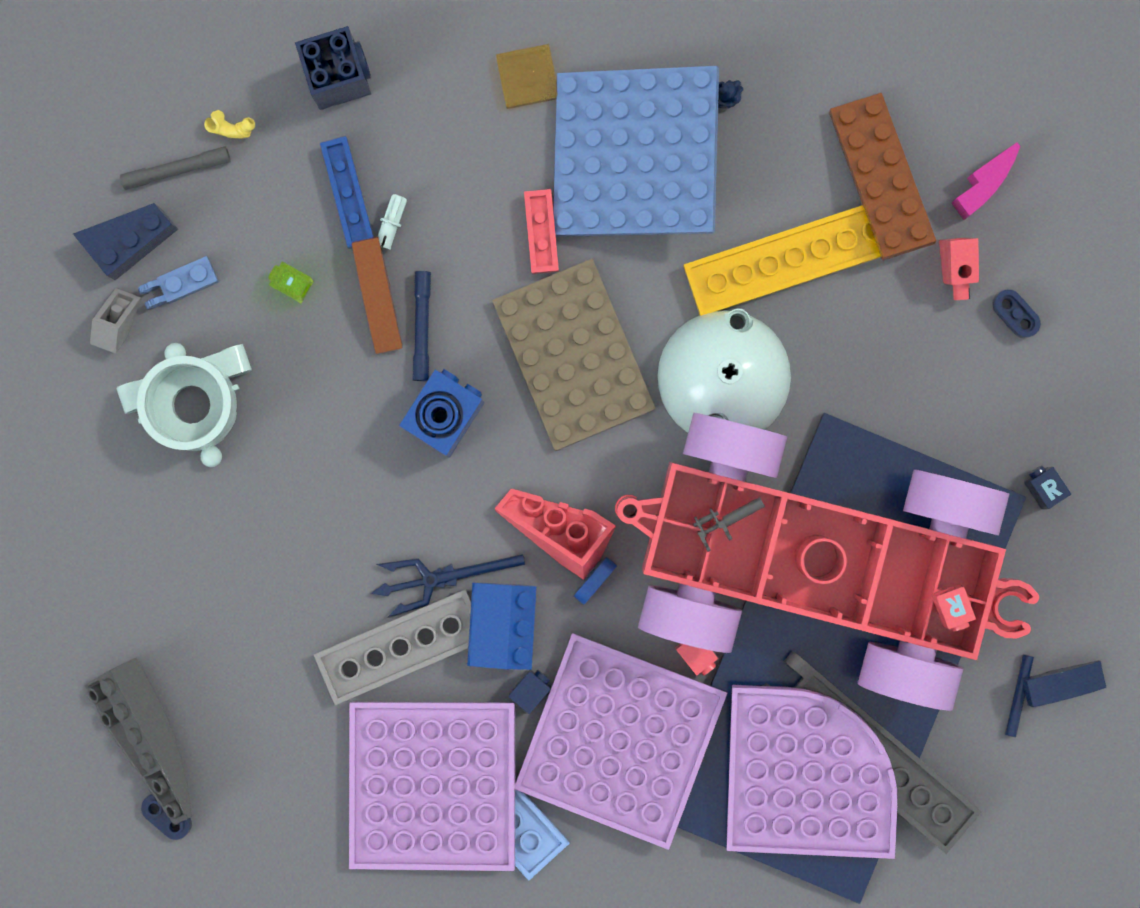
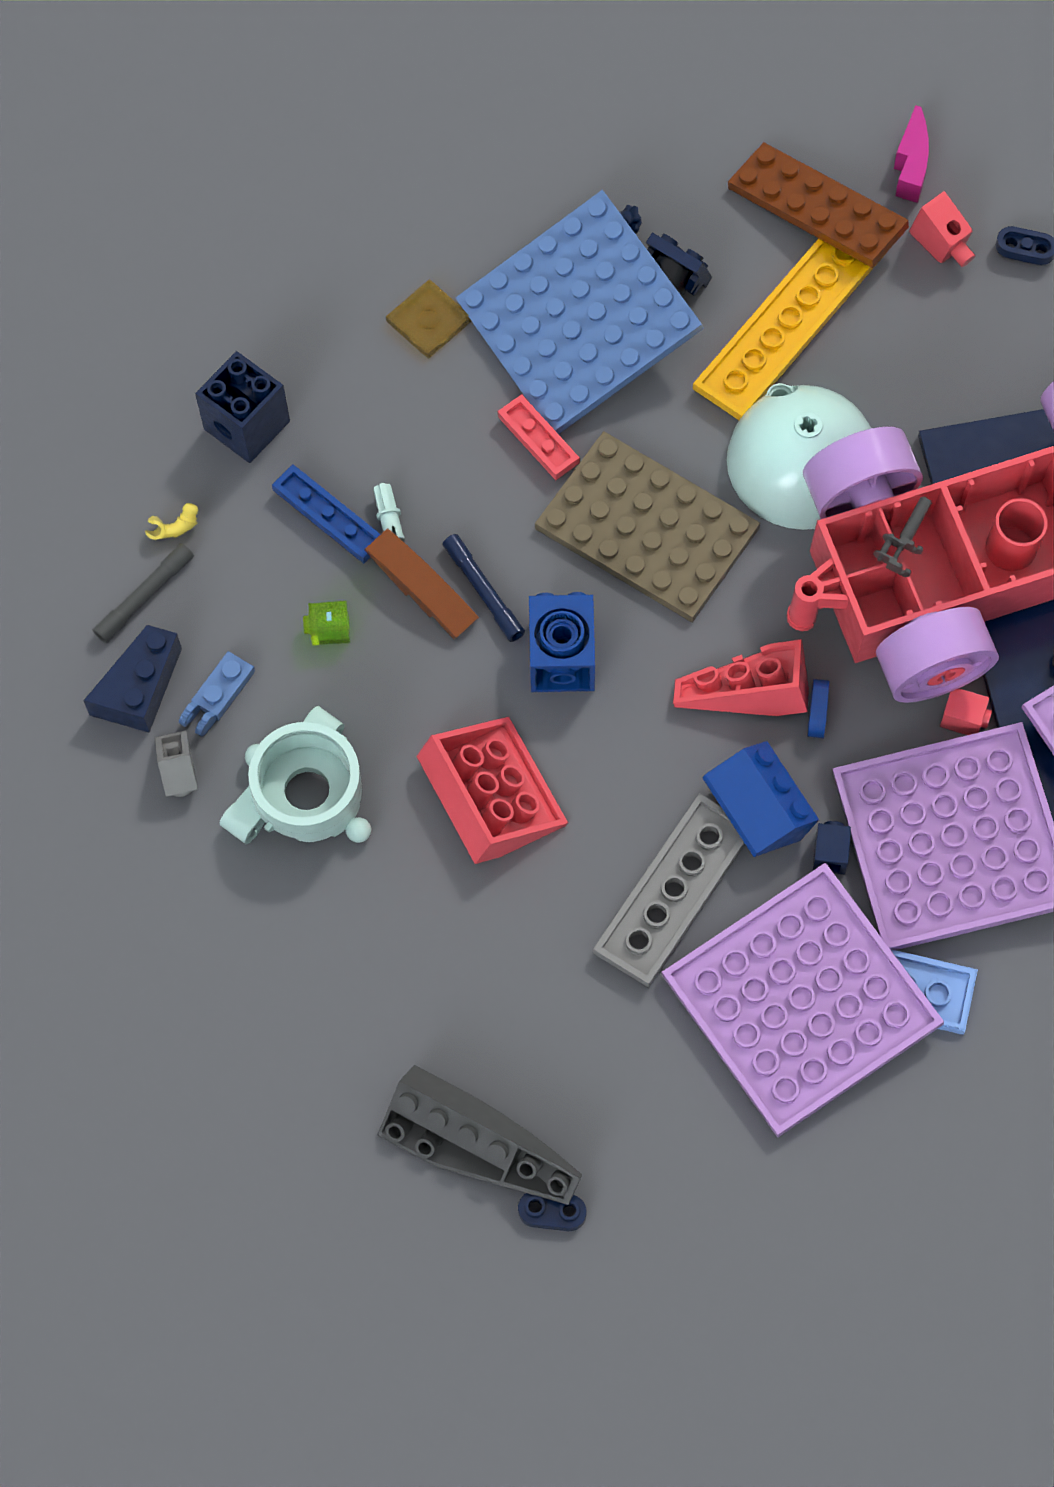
camera: 30 degrees left, 20 degrees down
dark blue piece [371,554,525,618] -> none
none -> coral slope [416,717,568,864]
none -> dark blue piece [646,232,712,296]

